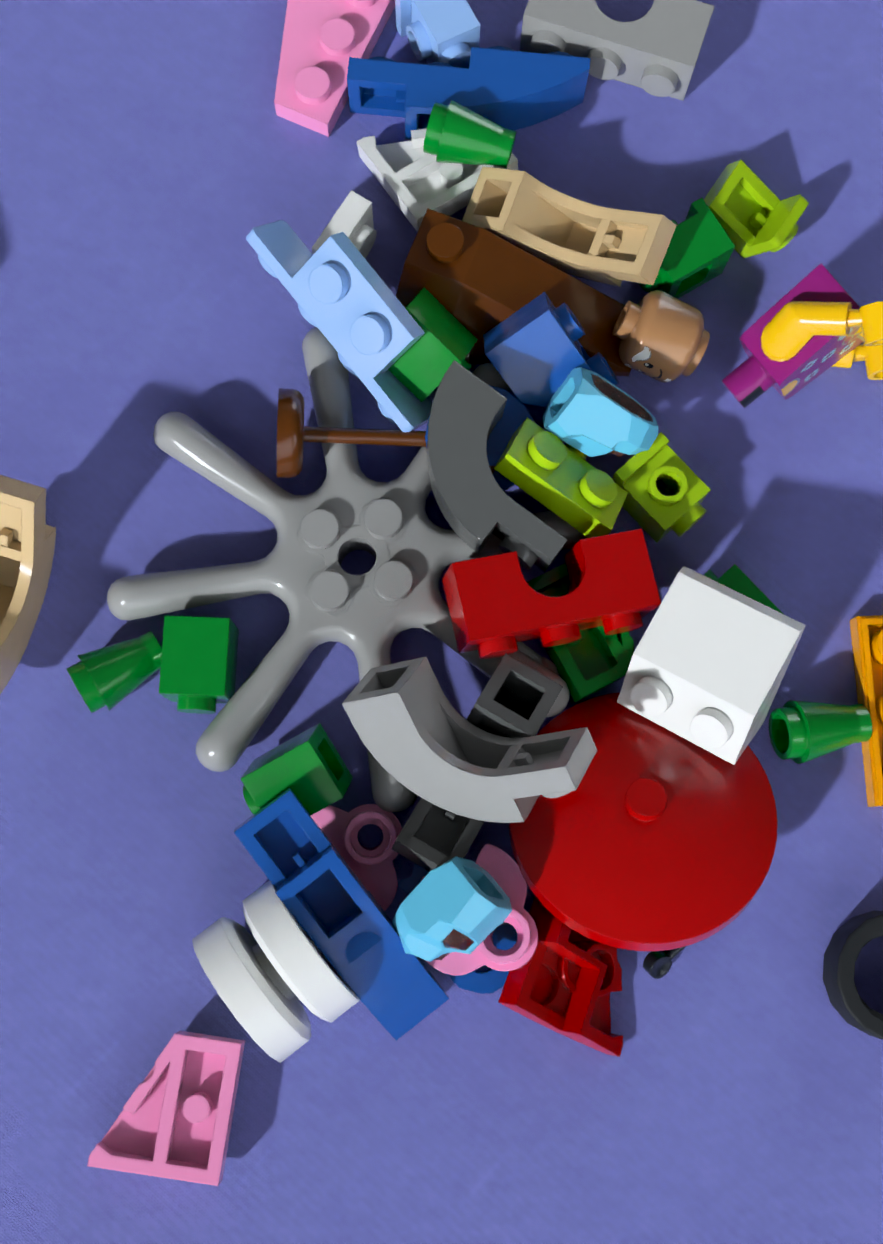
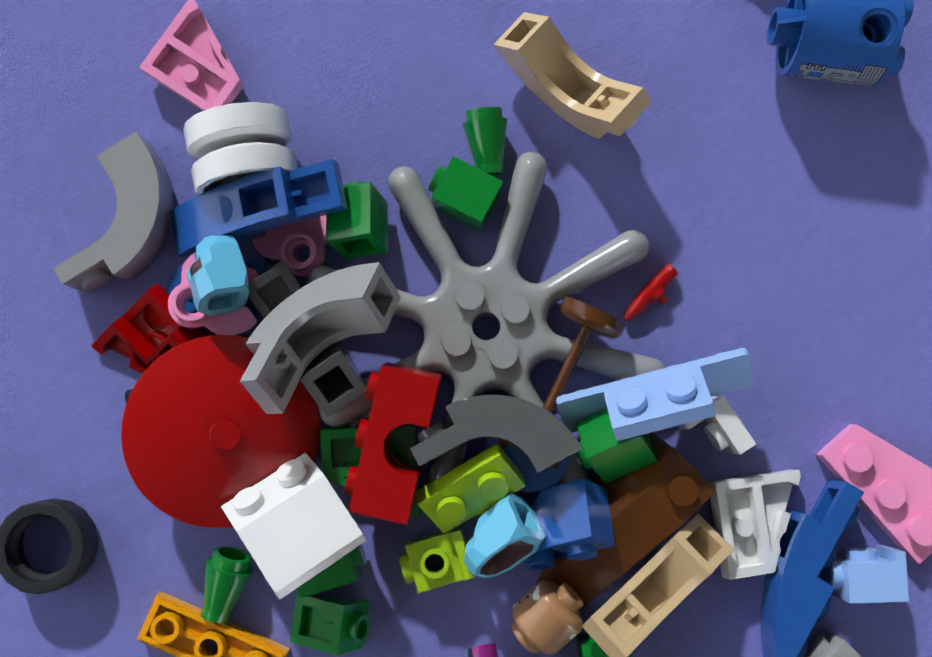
camera: 120 degrees right, 5 degrees up
green cone [423,100,517,169] -> none
none -> light grey arch [53,131,174,291]
none -> green bracket [290,593,370,656]
none -> red helmet [623,264,678,322]

